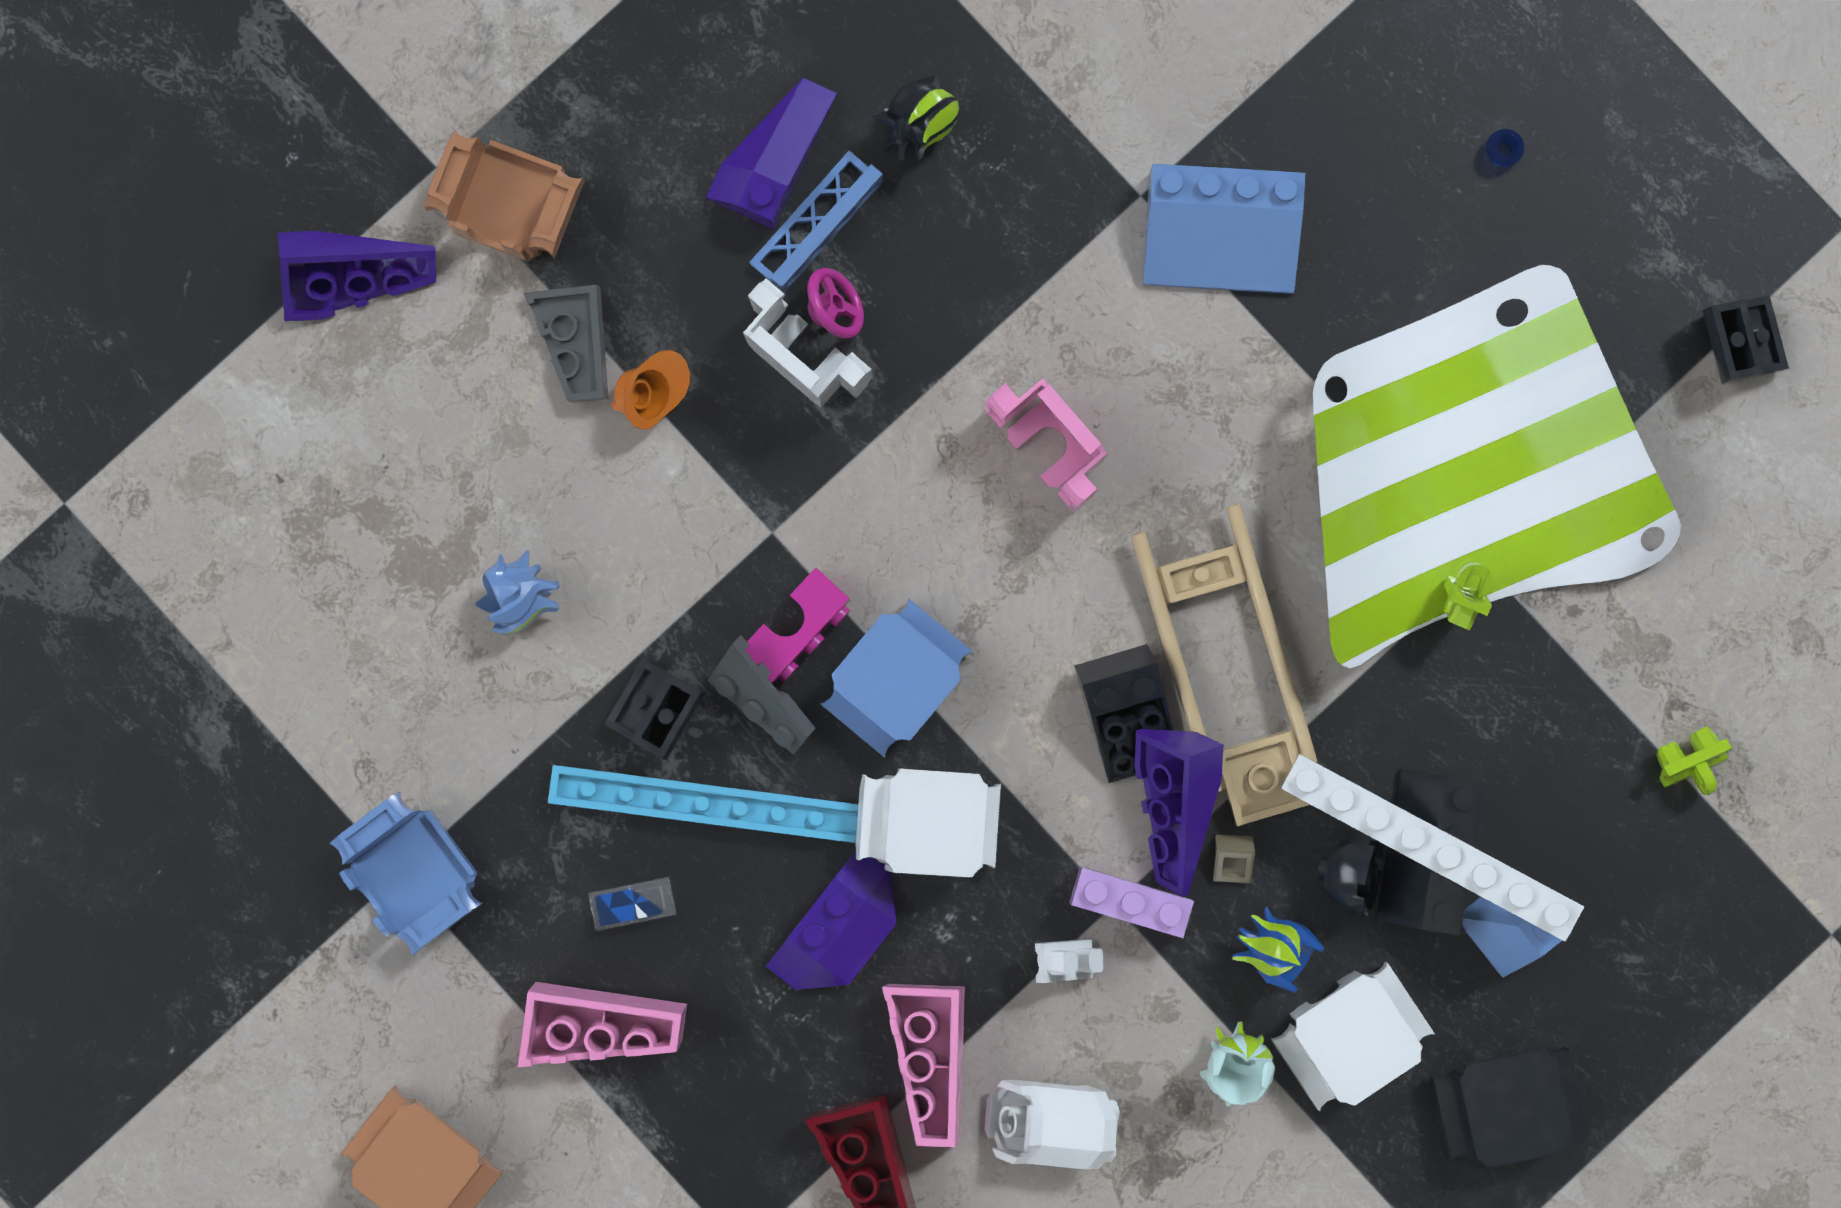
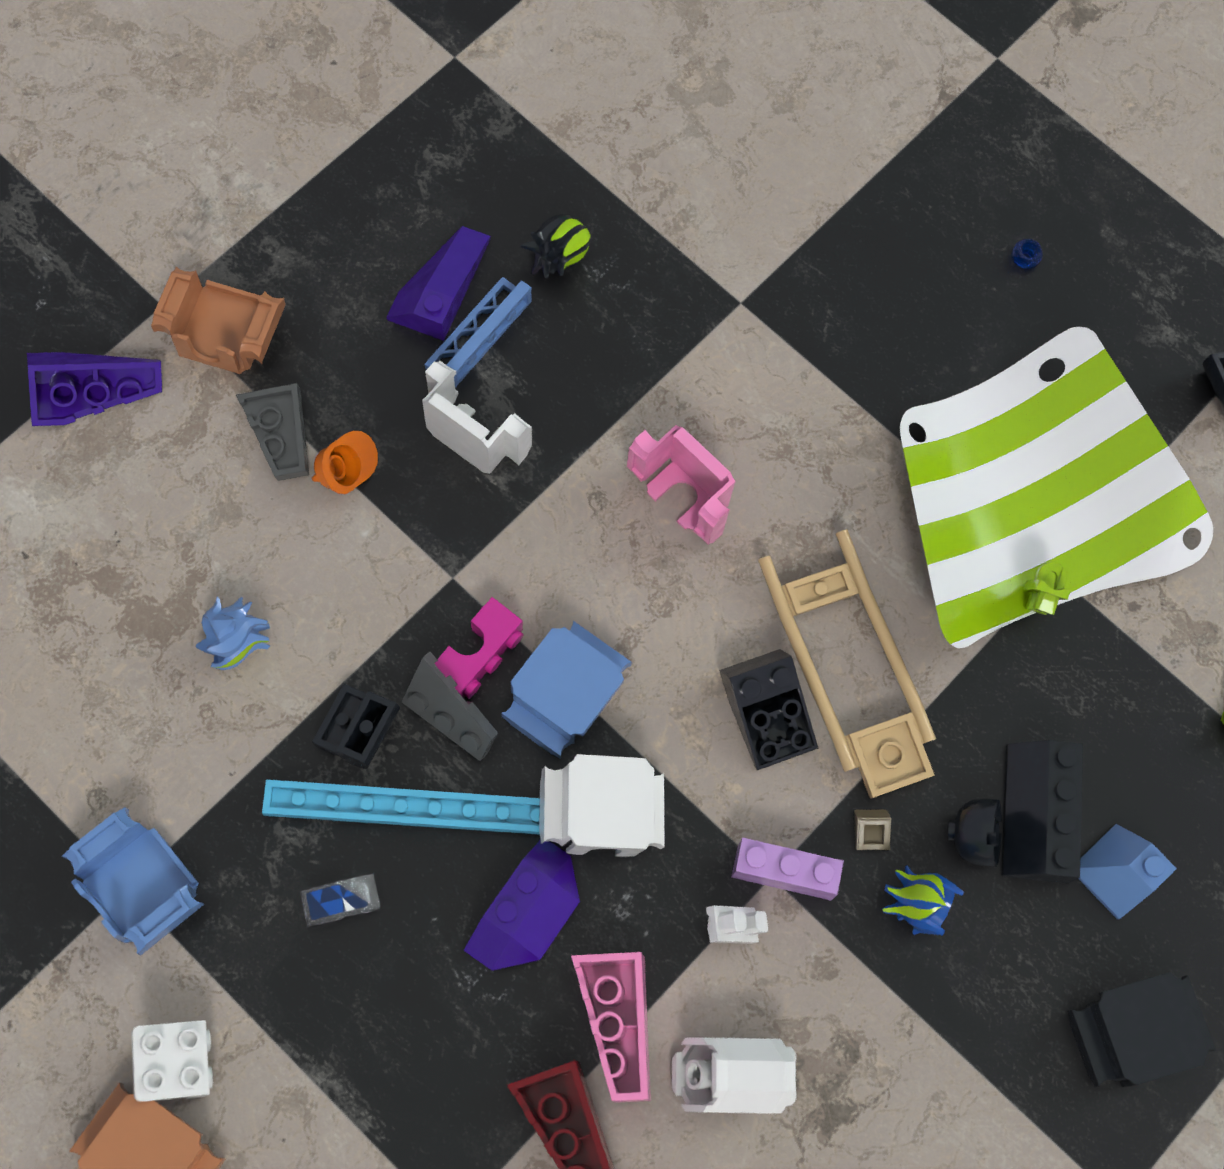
camera: 15 degrees left, 15 degrees down
bright pink wedge [518,982,687,1067] -> none
dark pink piece [807,268,864,339] -> none
dark purple wedge [1135,729,1224,897] -> none
medium blue slope [1143,164,1305,294] -> none
light aqua hair [1200,1022,1275,1107] -> none
white piece [1270,962,1435,1111] -> none
white brick [1281,754,1584,942] -> none
none -> white bracket [131,1020,213,1102]

